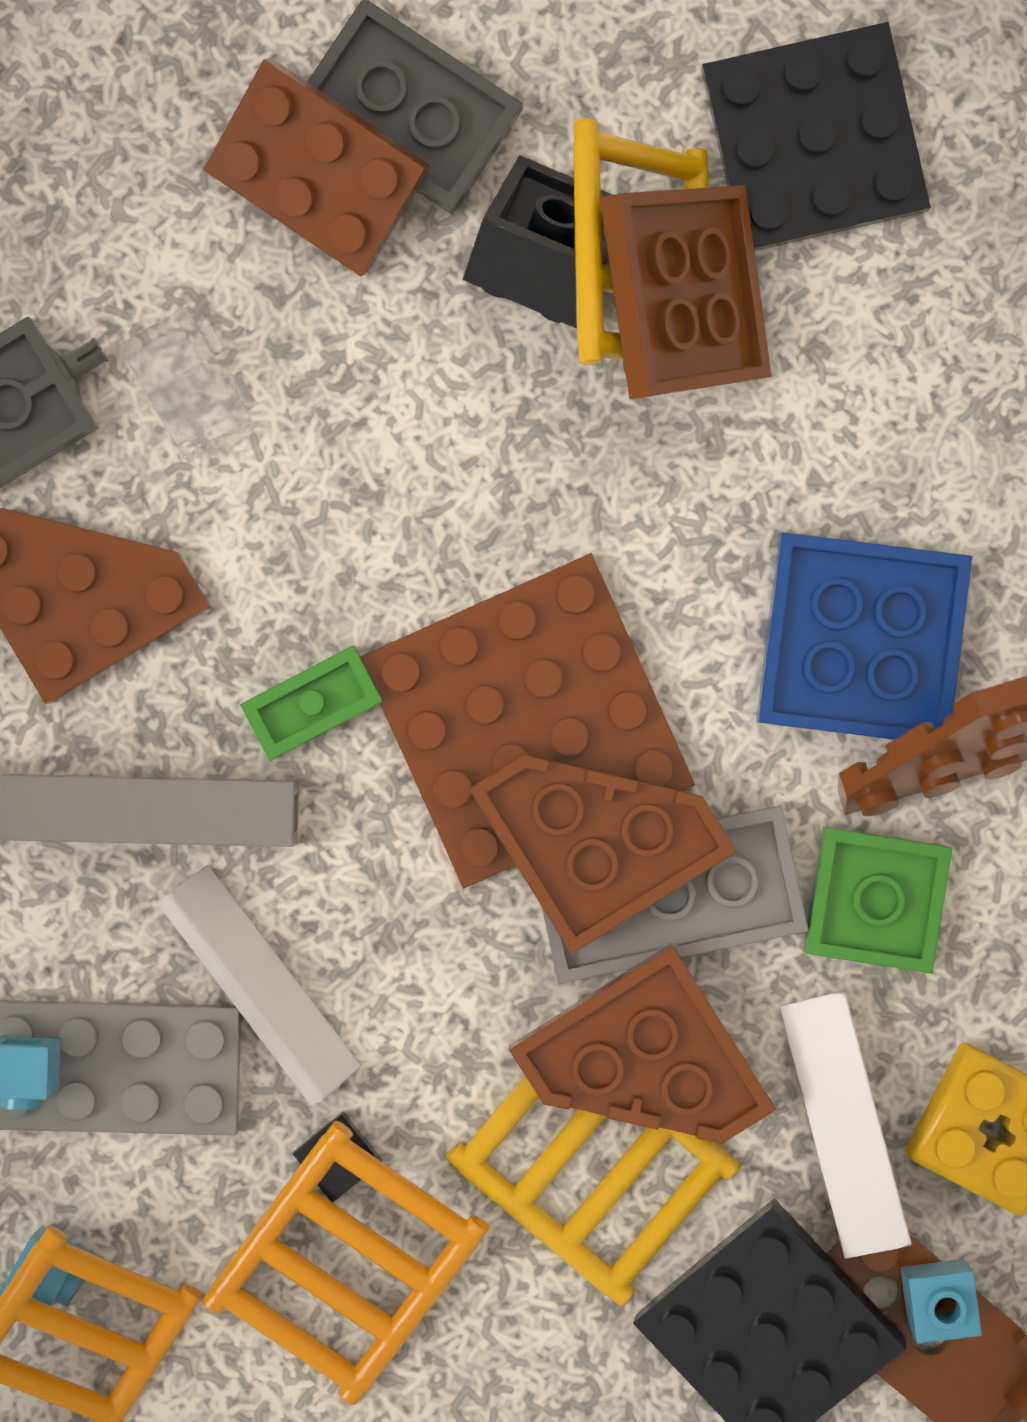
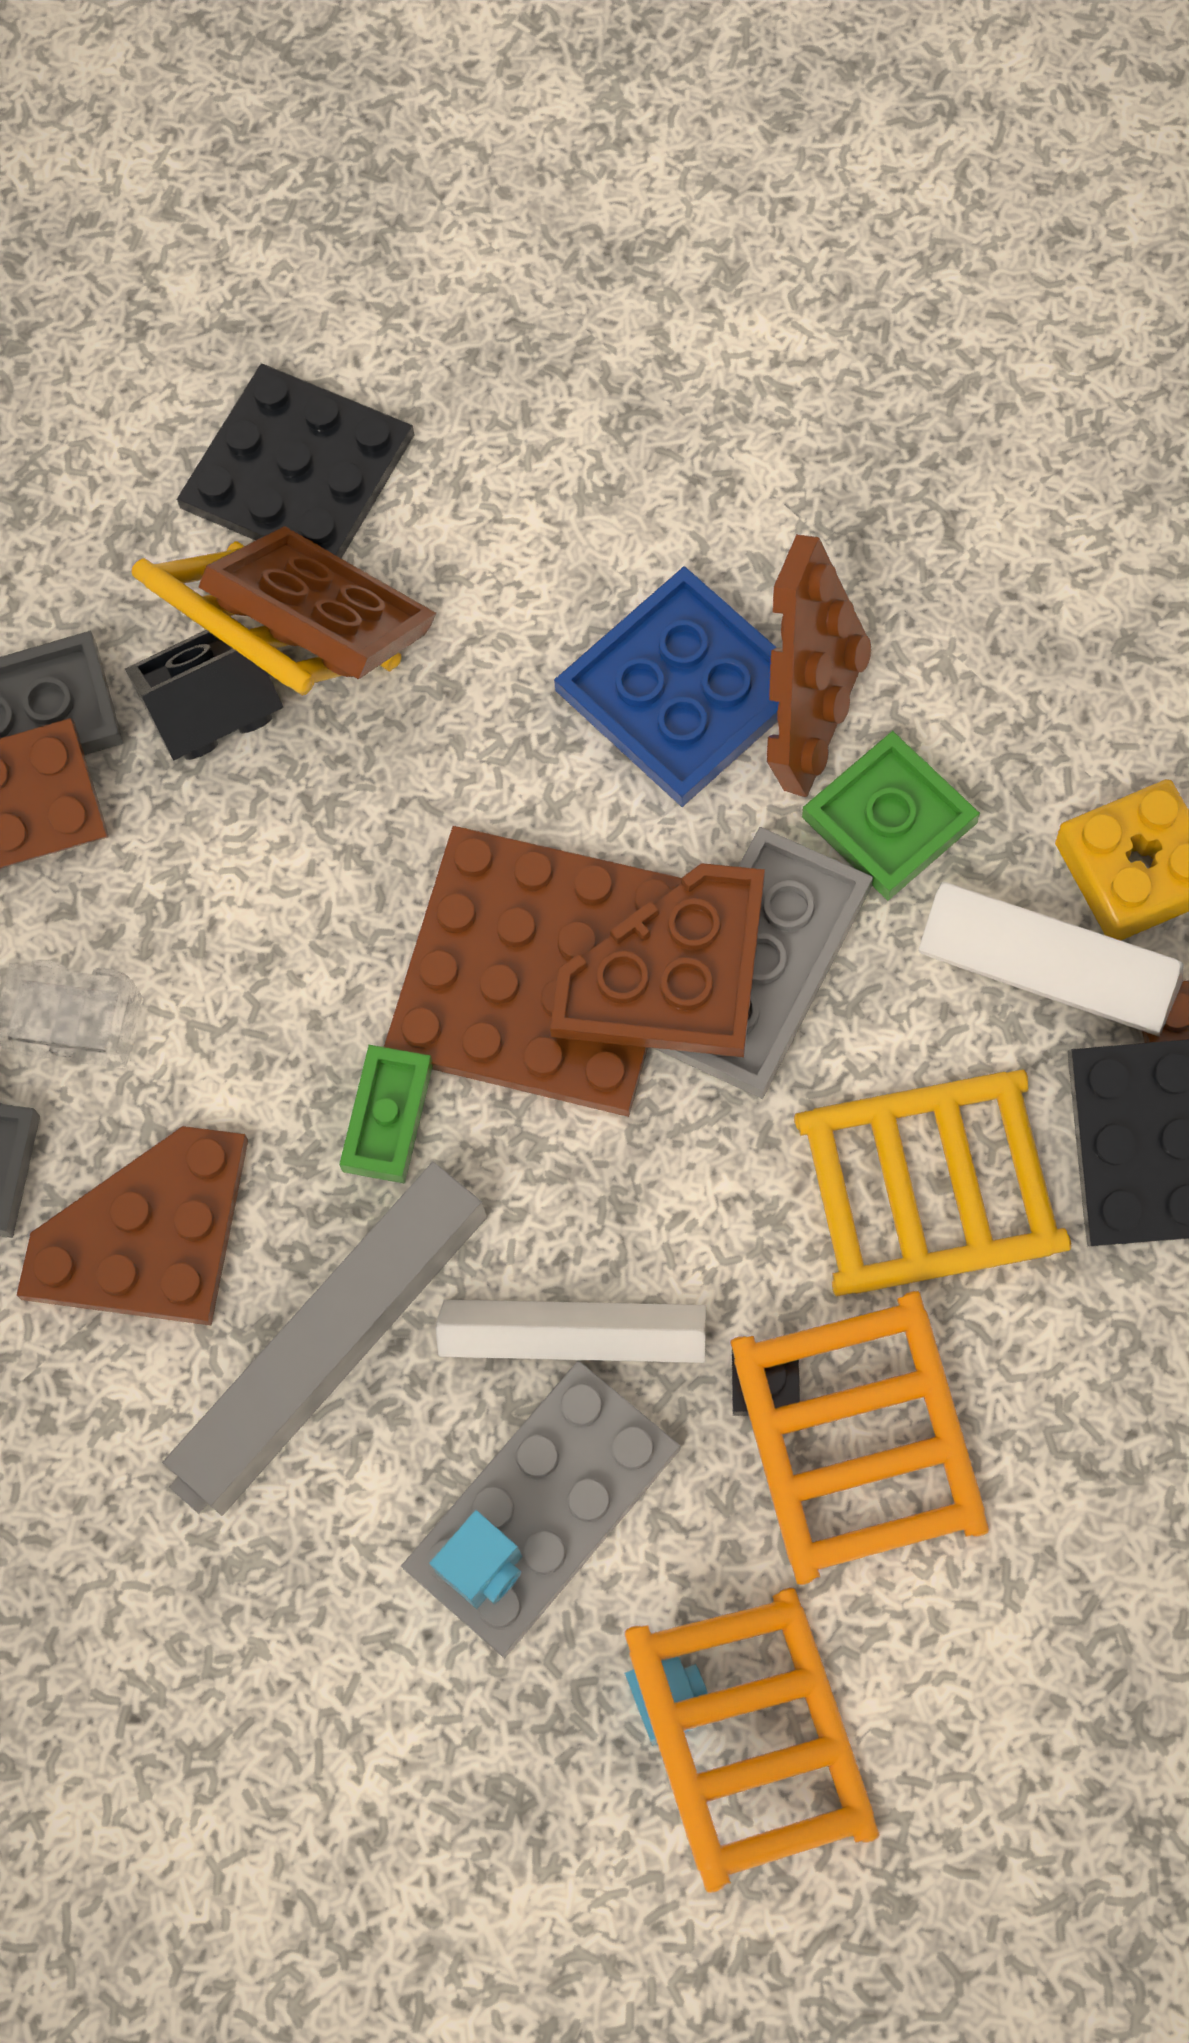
camera: 40 degrees left, 20 degrees down
dark orange plate [509,943,776,1144] -> none

